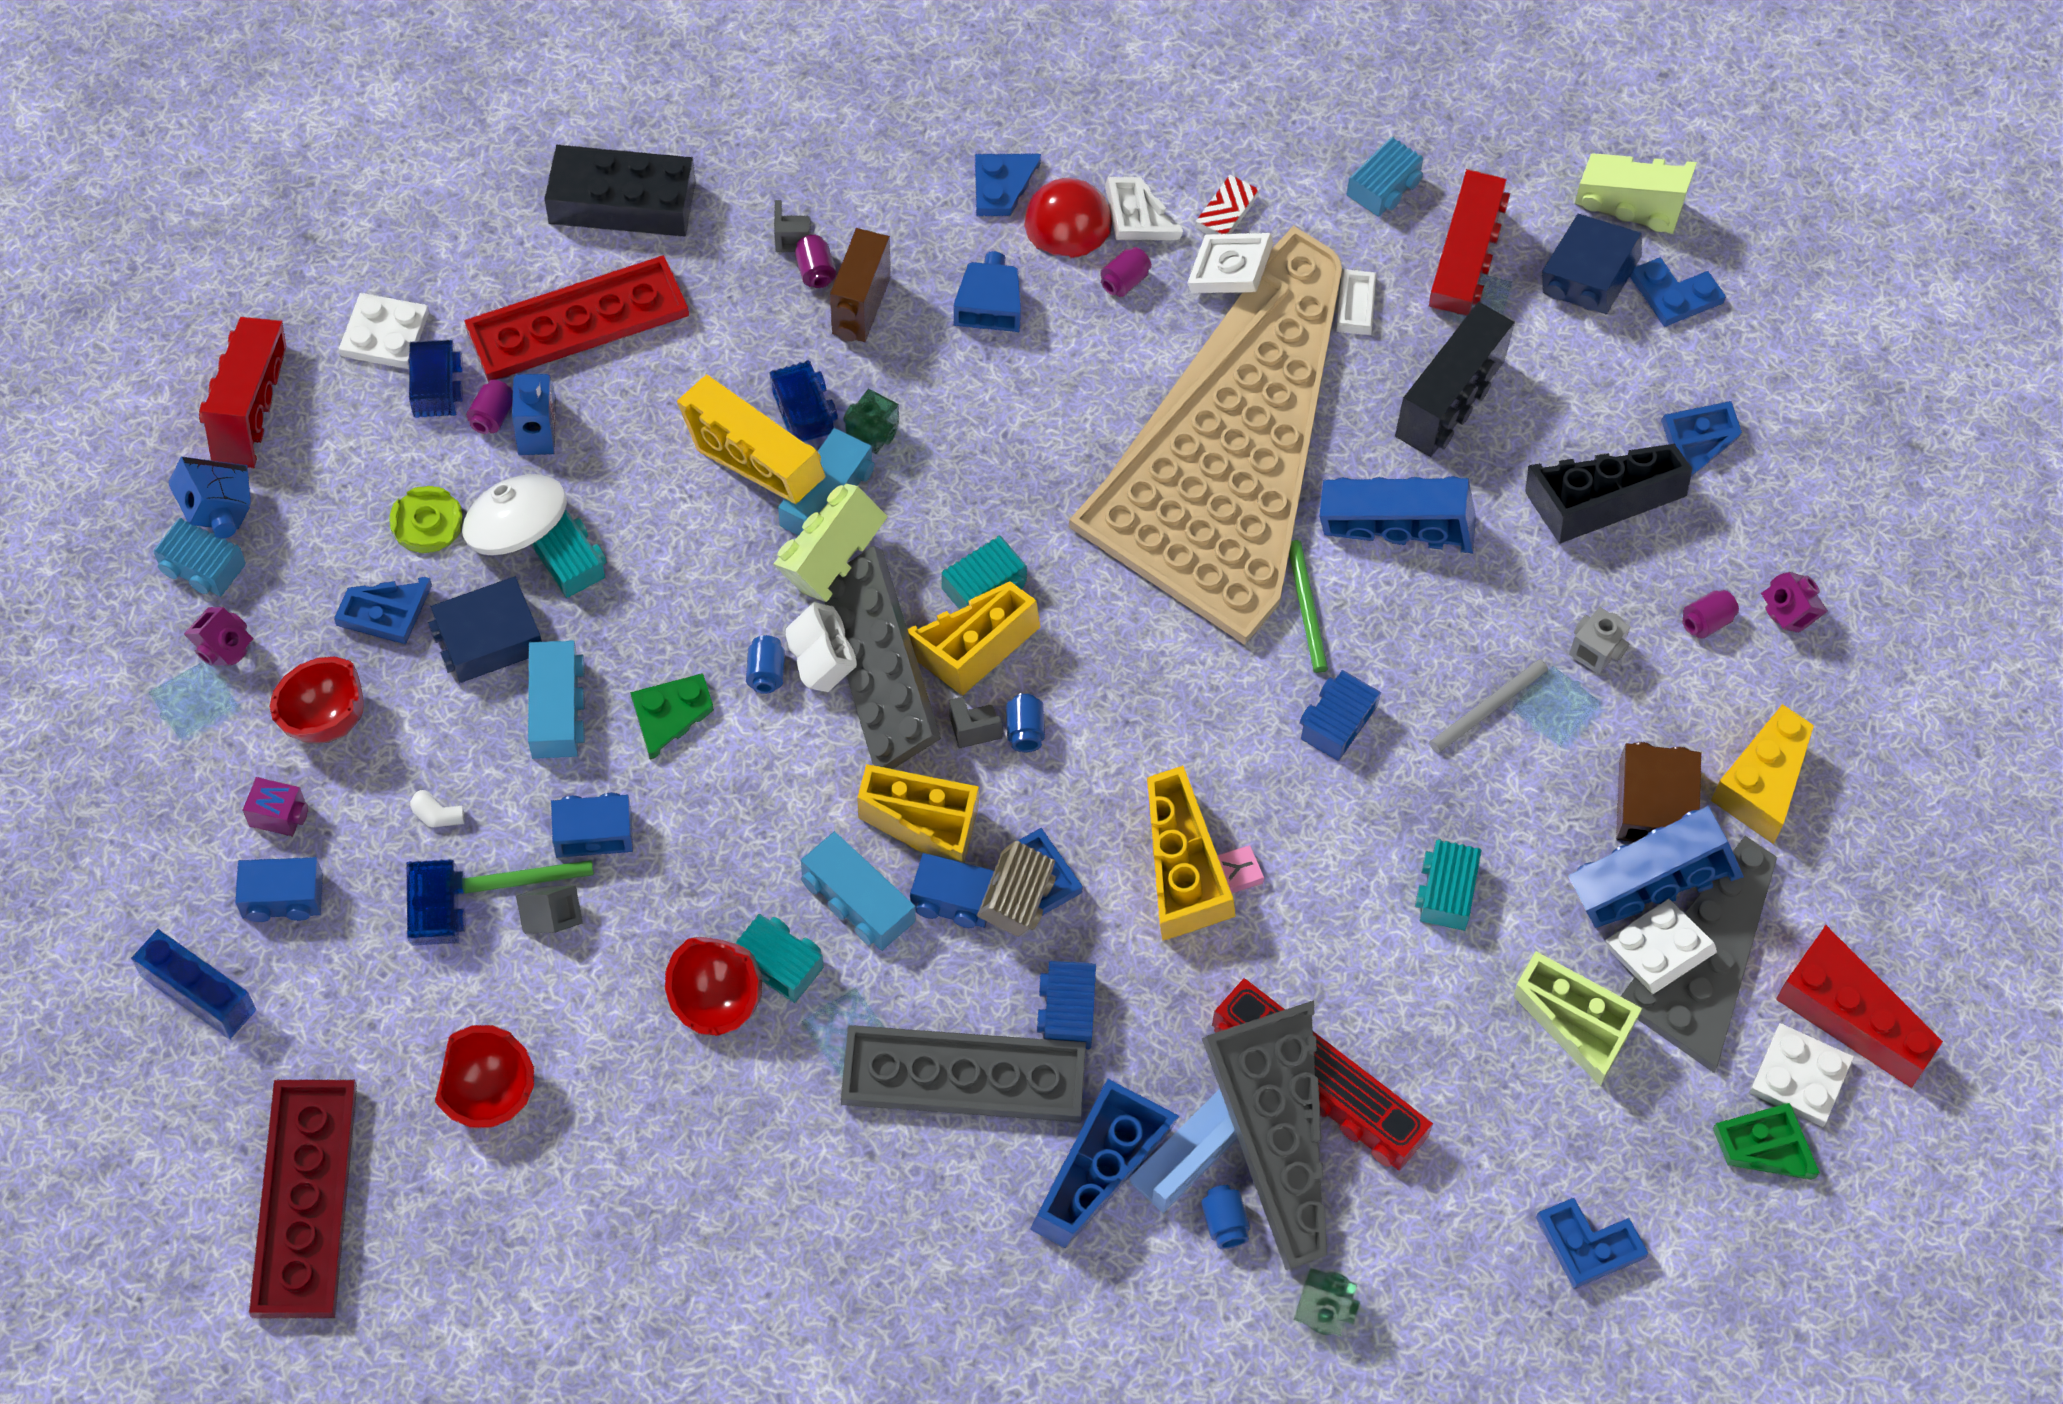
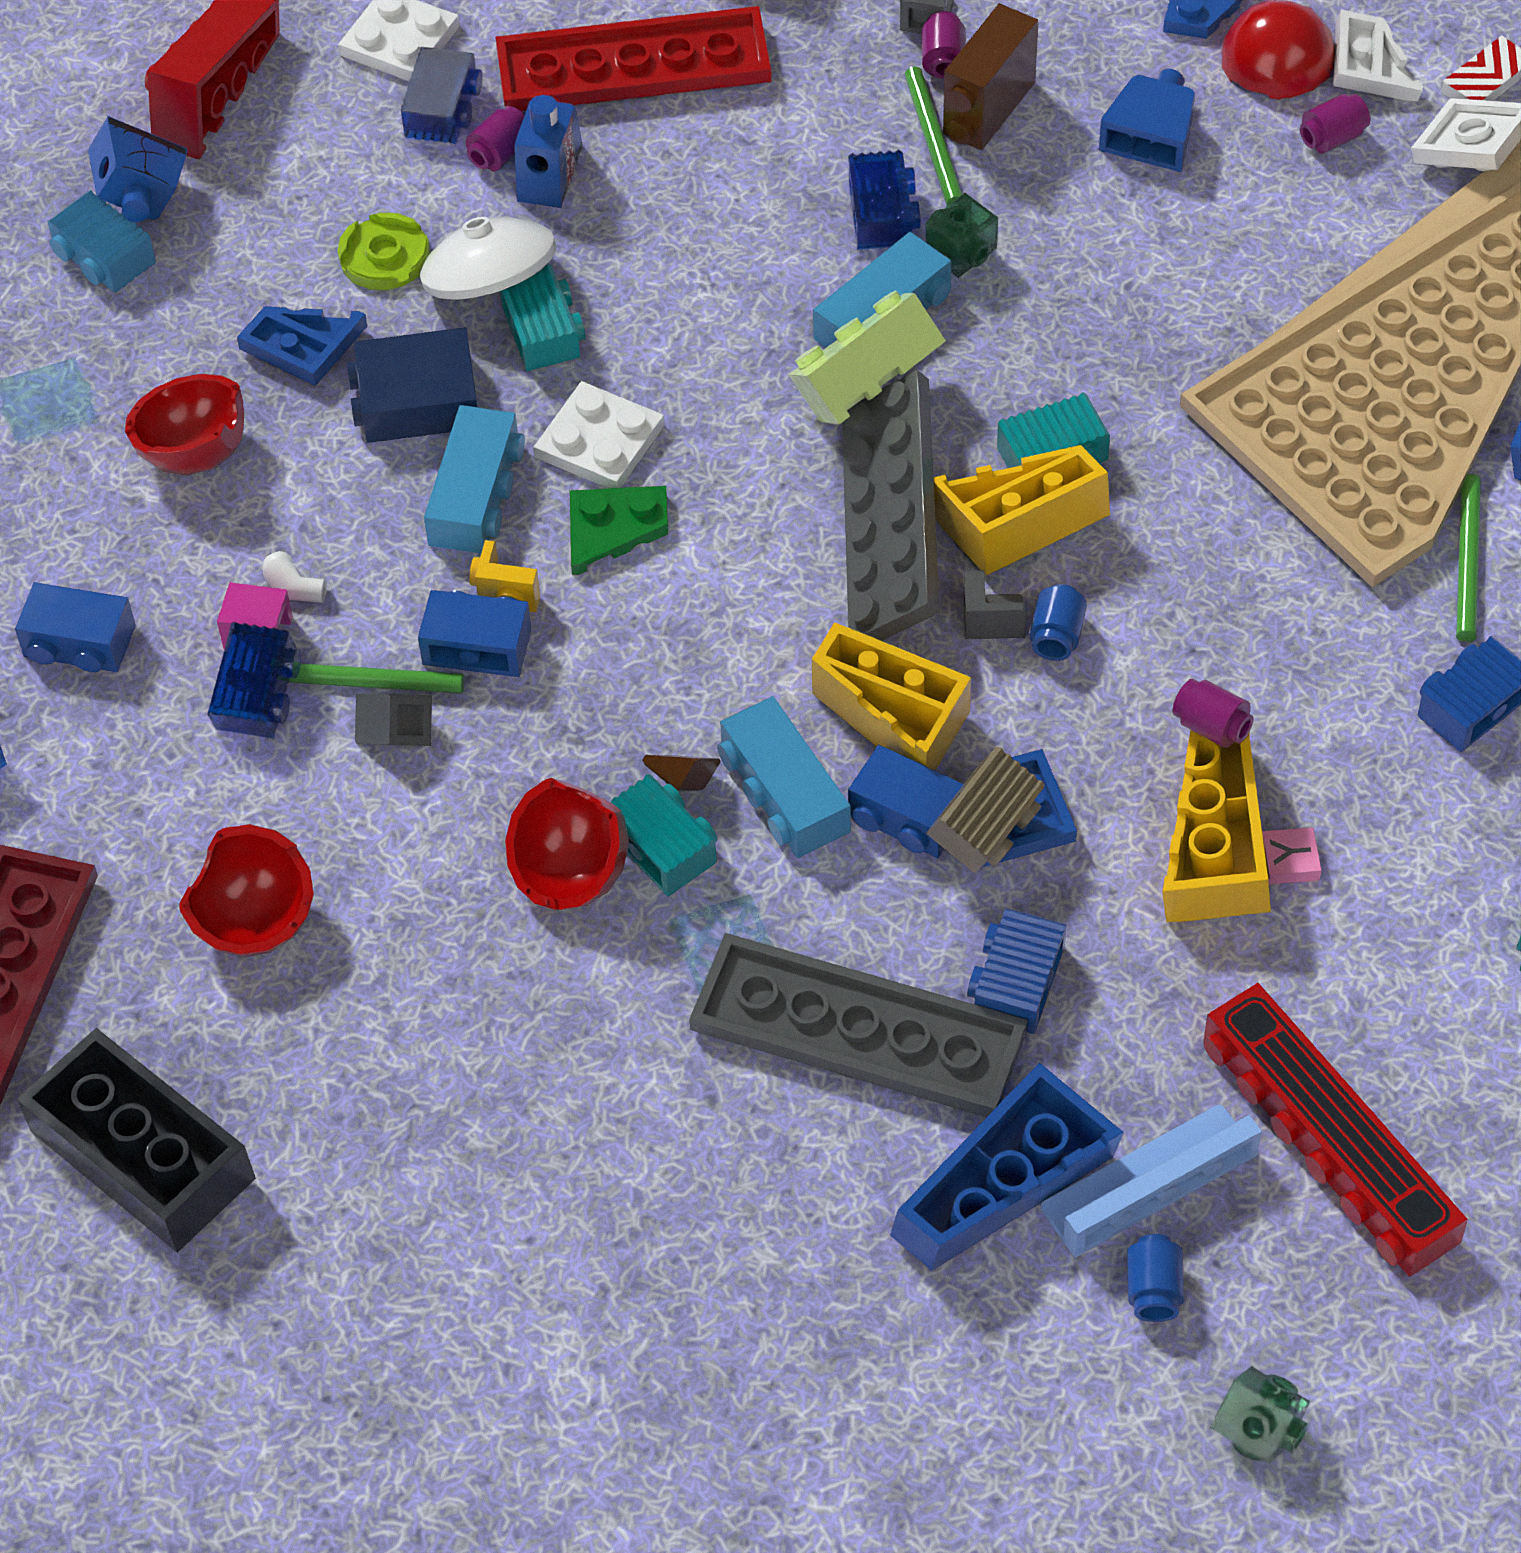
camera: 20 degrees right, 5 degrees down
magenta brick [184,607,254,666] -> none
magenta brick [243,777,308,837] -> none
yellow wedge [676,374,826,504] -> none
blue brick [746,635,785,694] -> none
white brick [786,602,857,692] -> none
dark grey wing [1202,1000,1327,1270] -> none
none -> black brick [17,1028,256,1253]
none -> dark pink panel [217,582,293,652]
none -> yellow bracket [469,540,541,613]
none -> white plate [533,381,665,488]
none -> reddish brown slope [642,755,721,791]
none -> bright green bar [905,67,964,208]
none -> magenta brick [1172,679,1254,748]

